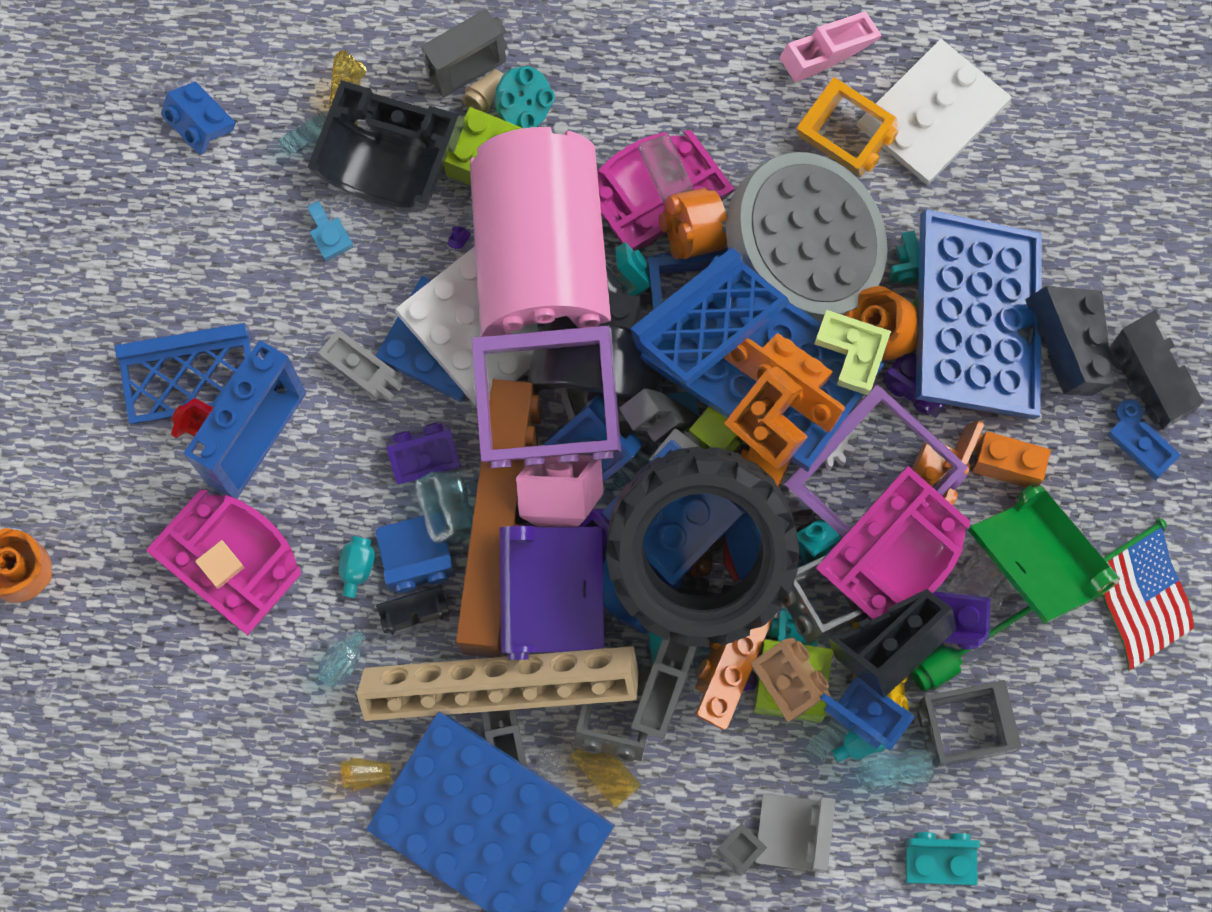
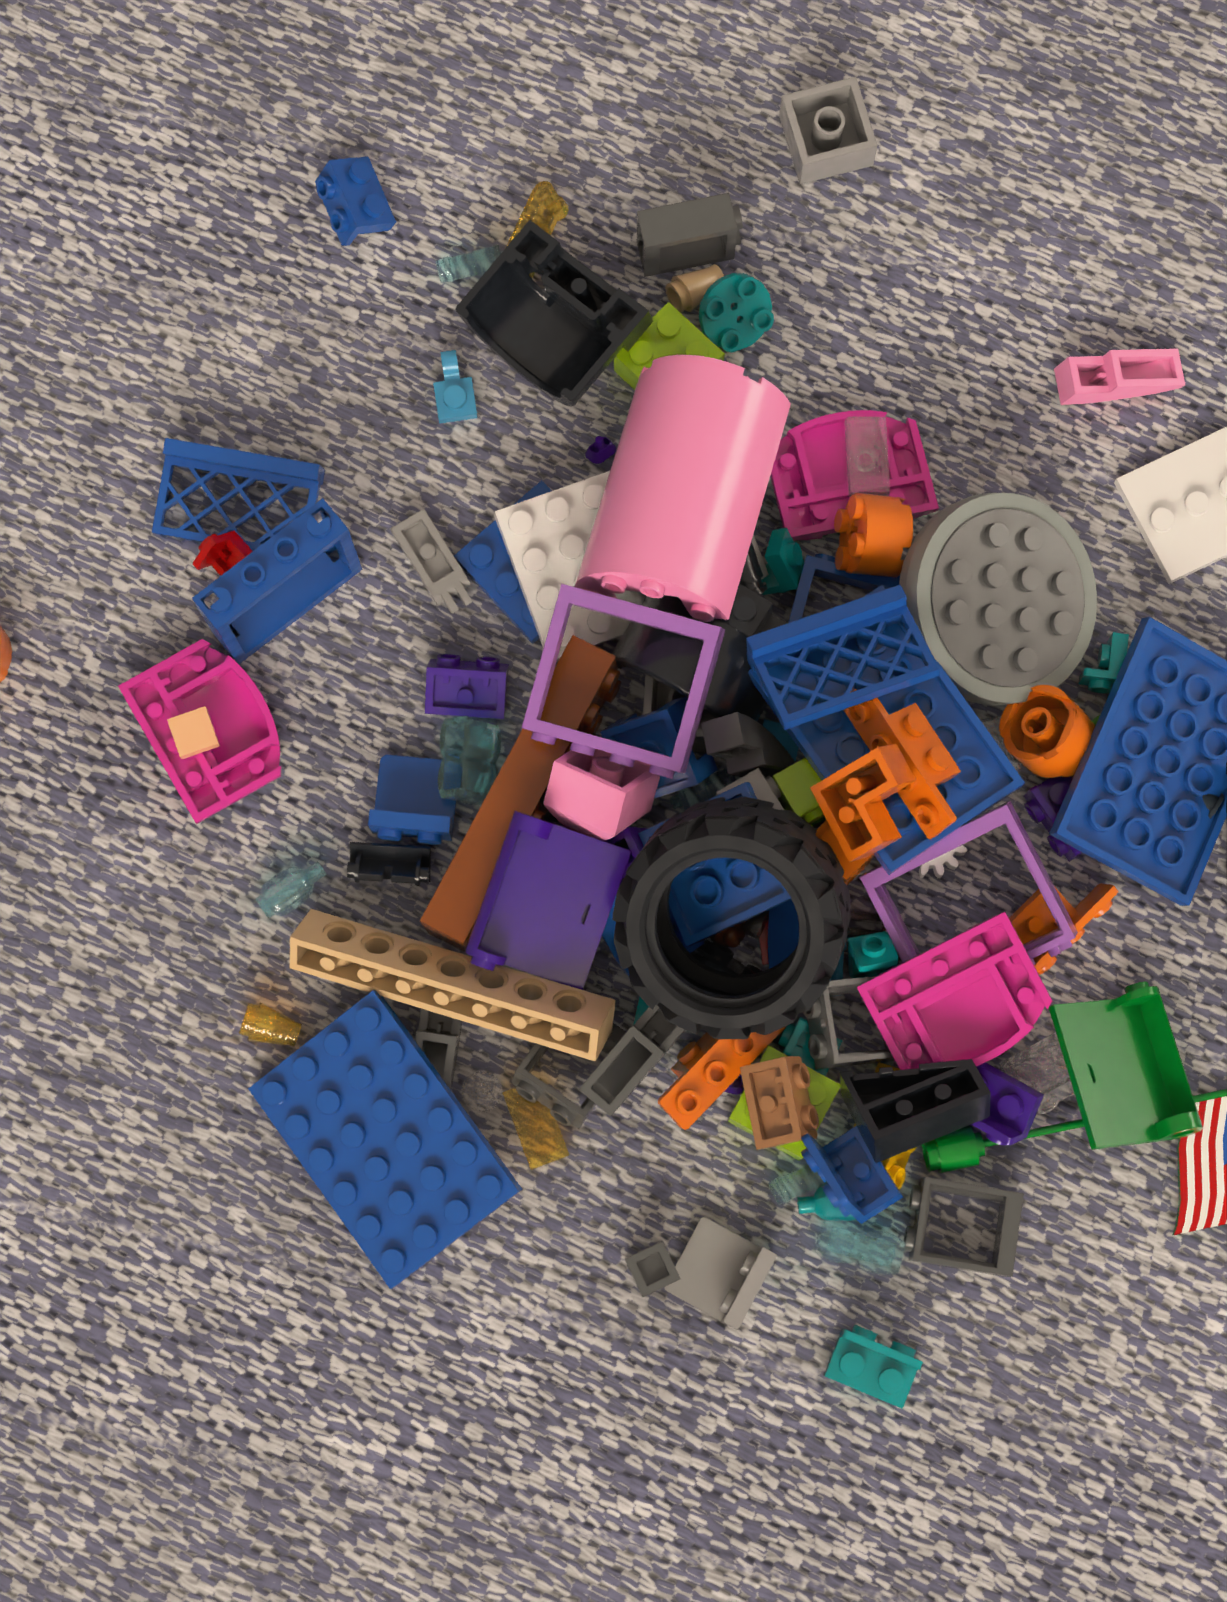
camera: 20 degrees right, 5 degrees up
teal plant [338,536,375,598] -> none
light orange window [796,77,899,178] -> none
yellowish green plate [815,310,891,396] -> none
orange brick [972,431,1052,488] -> none

